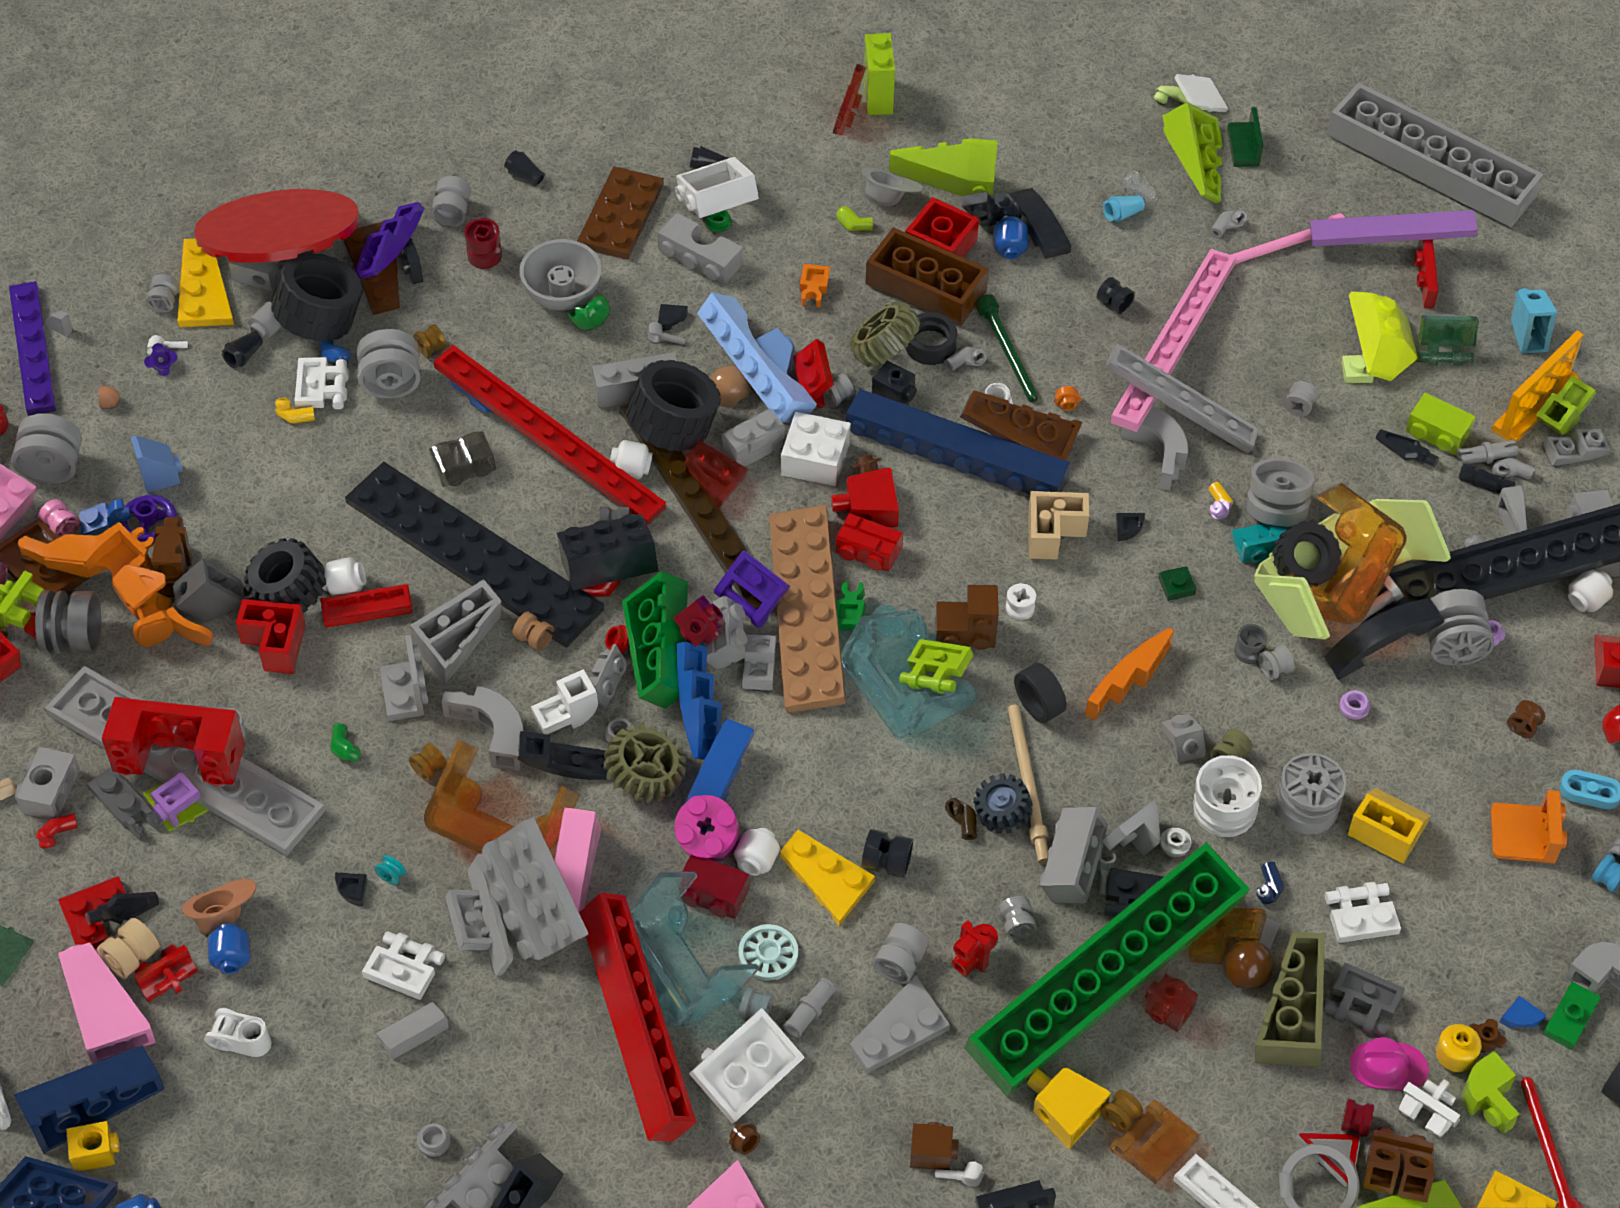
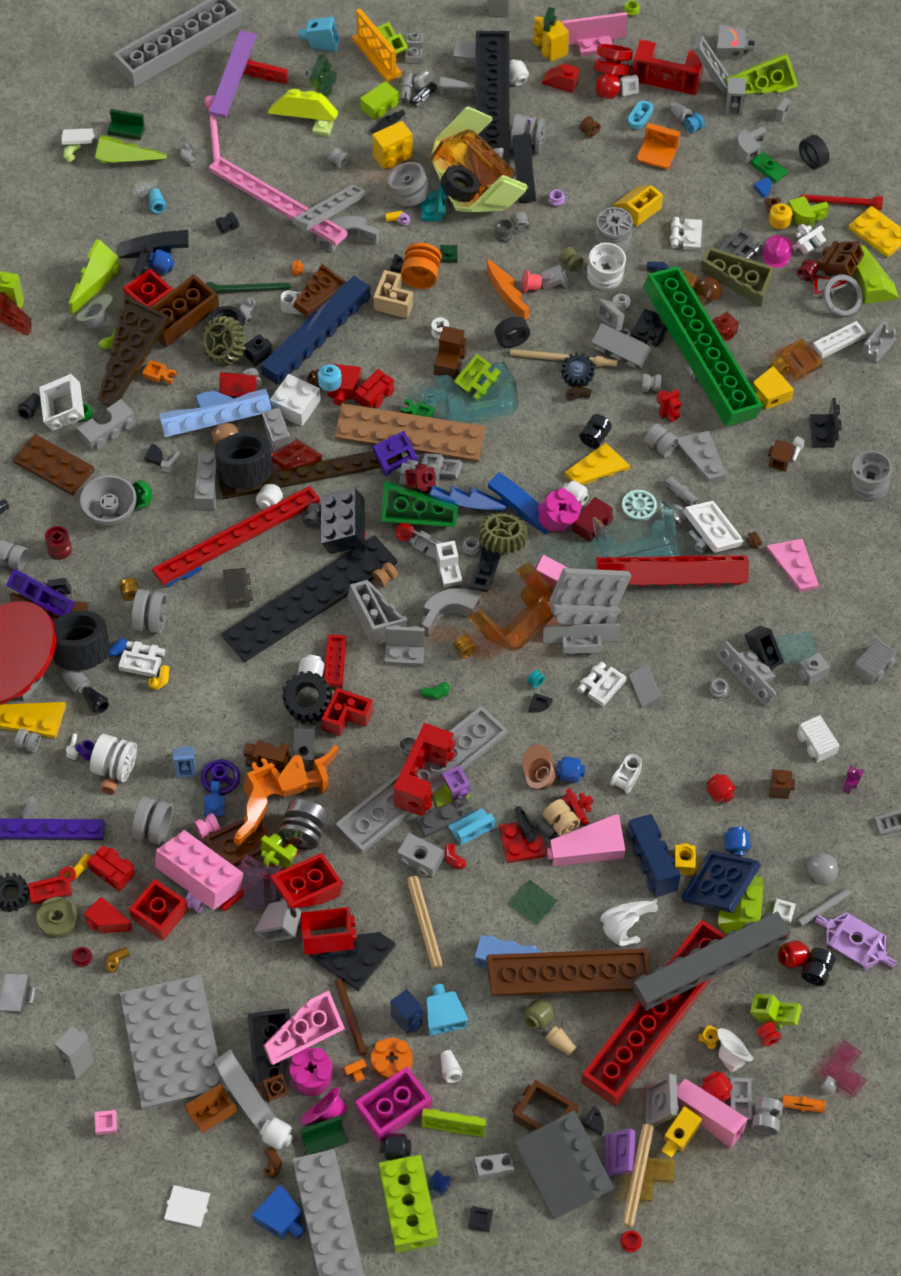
camera: 75 degrees left, 5 degrees up
none -> white wheel [90,733,137,782]
none -> dark brown wing [98,295,171,407]
none -> medium azure head [318,364,342,391]
none -> yellow brick [372,121,413,170]
none -> orange wheel [401,242,441,289]
none -> medium azure panel [448,808,495,846]
none -> coral piece [522,270,542,293]
none -> red head [706,773,736,803]

